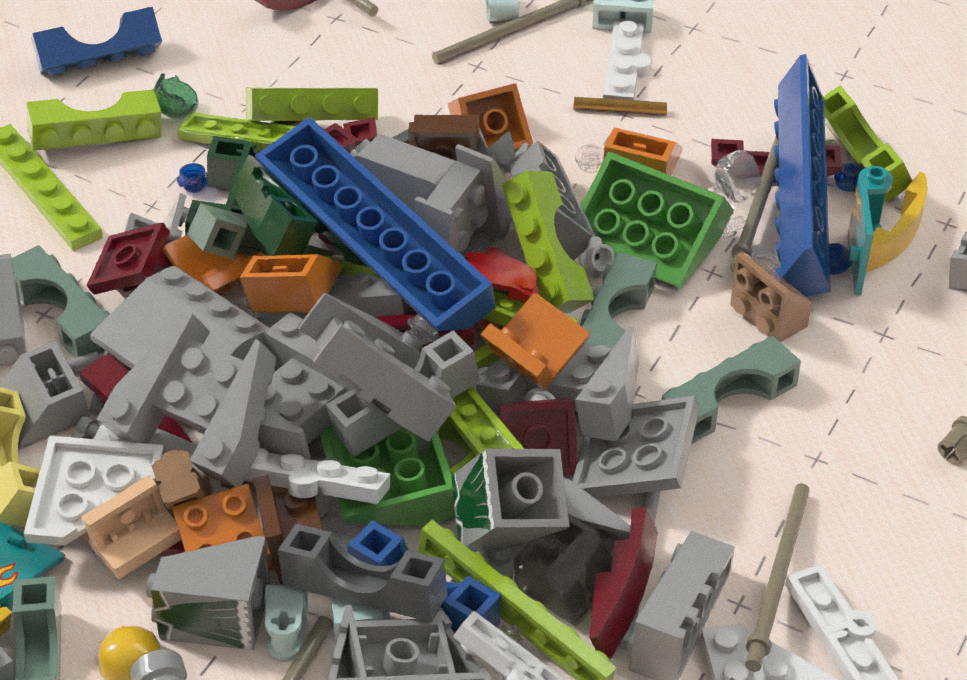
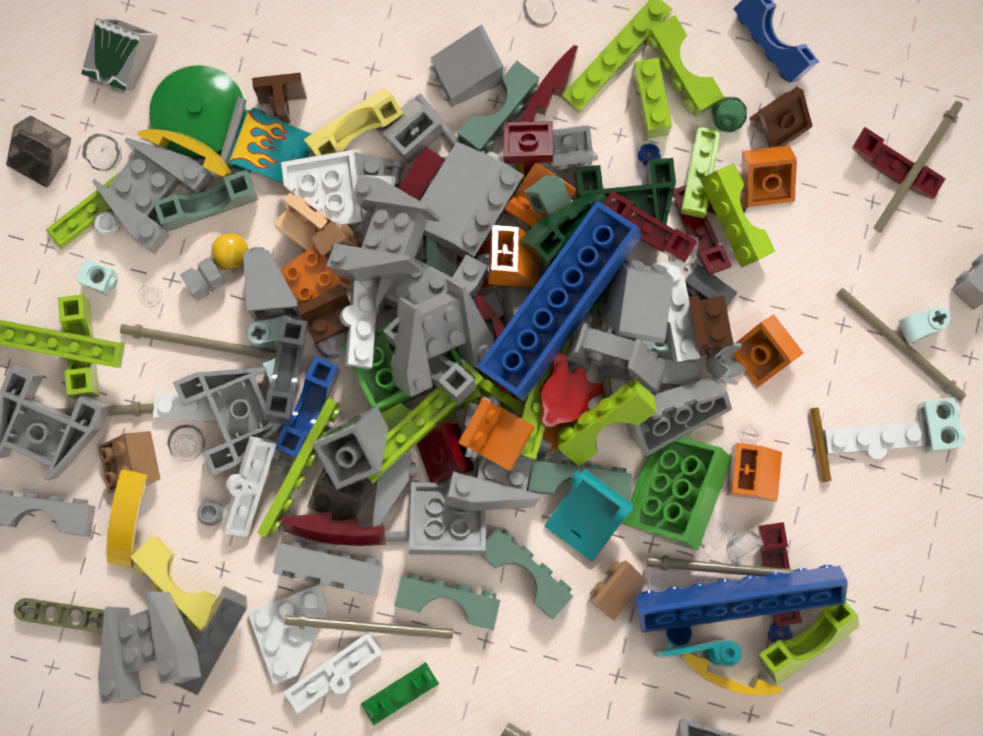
camera: 75 degrees right, 35 degrees up
white plate [578,236,614,277] -> none
none -> green plate [360,662,439,725]
none -> sand green arch [394,573,501,630]
none -> dark red slope [521,45,578,122]
none -> teal door [544,469,635,562]
none -> lime arch [632,58,672,139]
none -> orange slope [741,145,797,207]
none -> reddish brown bracket [749,86,813,148]

